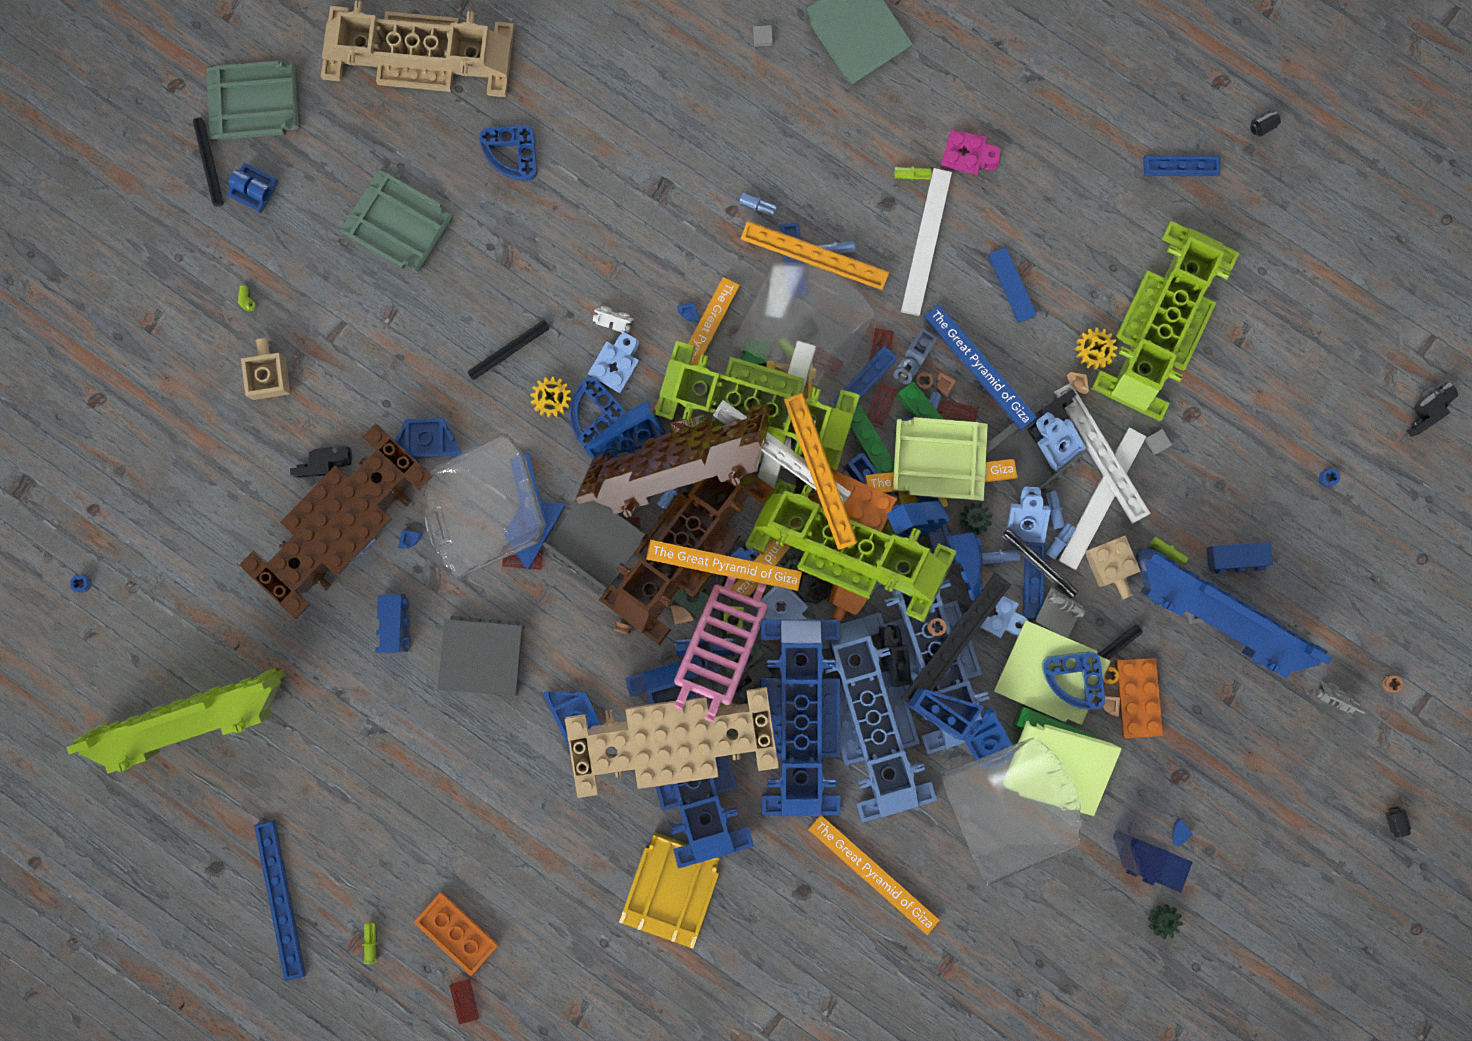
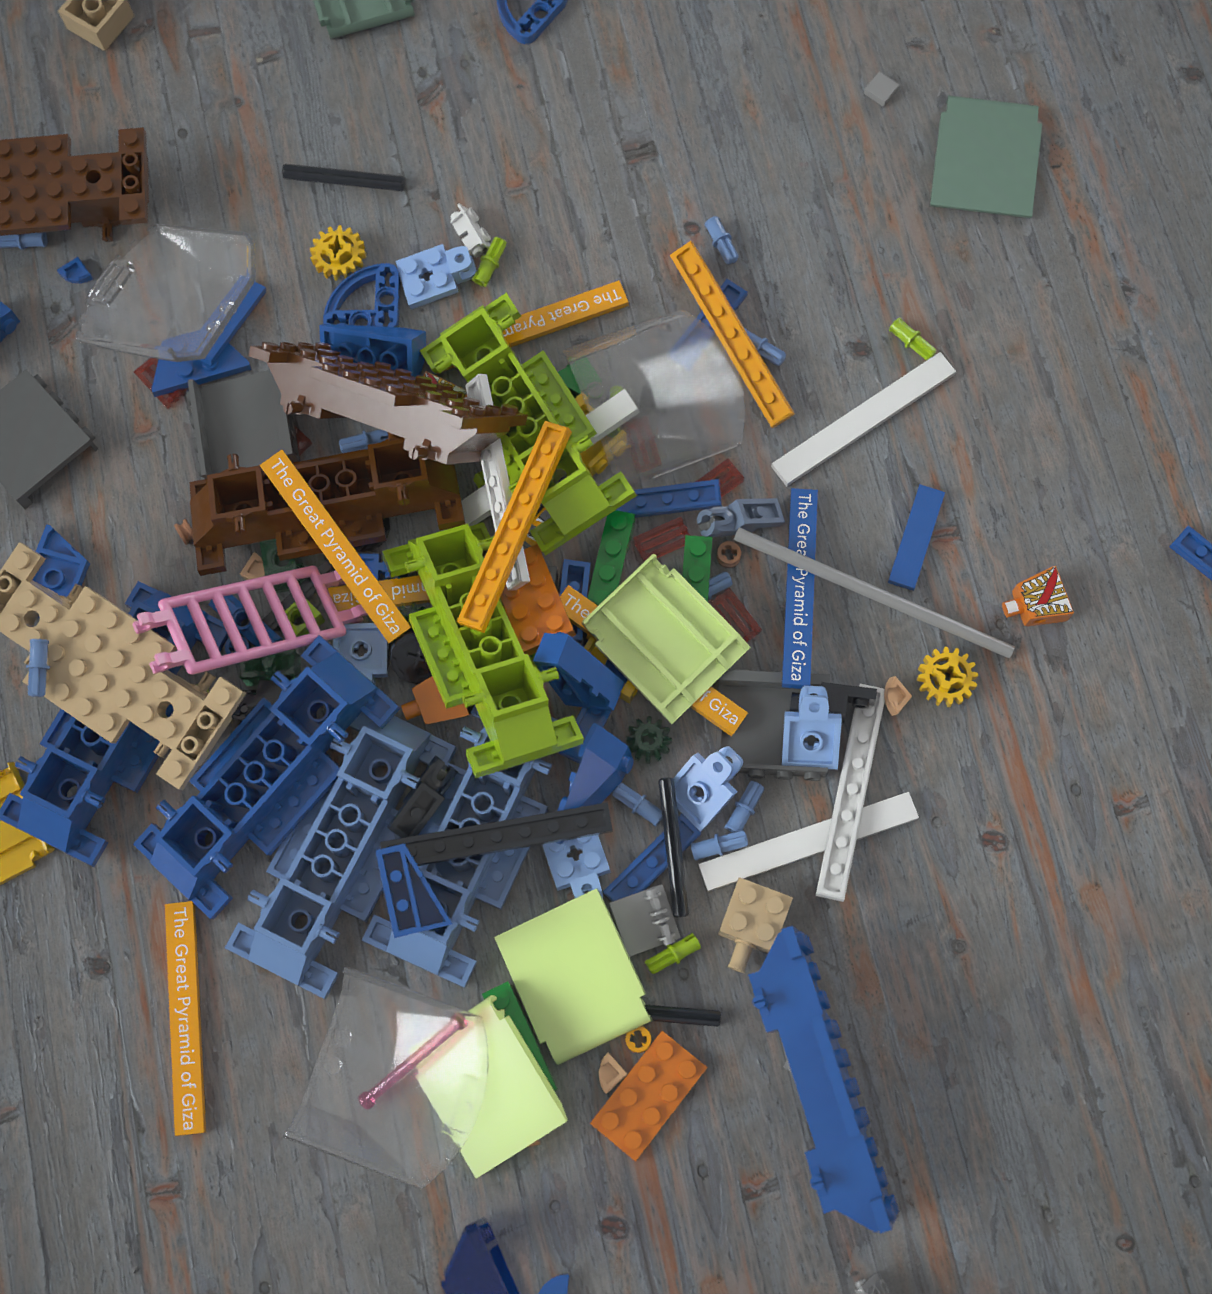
camera: 45 degrees right, 10 degrees down
black plate [290,443,352,478] -> none
blue wing [395,418,462,458] -> none
blue tile [677,302,699,322] -> none
nougat bush [928,618,946,636] -> none
nougat tile [936,372,956,398] -> none
dark pink plate [941,130,1001,175] -> none
blue wing [964,707,1015,767] -> none
blue beam [1042,651,1105,709] -> none
lime piece [1091,221,1239,421] -> none
light grey tile [1145,429,1172,455] -> none
lime pin [1149,536,1189,567] -> none
blue brick [1207,542,1273,574] -> none
blue bush [1319,469,1340,487] -> none
none -> medium blue axle [26,639,50,697]
none -> clear pink bar [358,1012,468,1110]
none -> lime axle [472,237,506,287]
none -> lime axle [645,933,701,974]
none -> light grey piece [733,527,1015,658]
none -> torso [1002,566,1074,626]

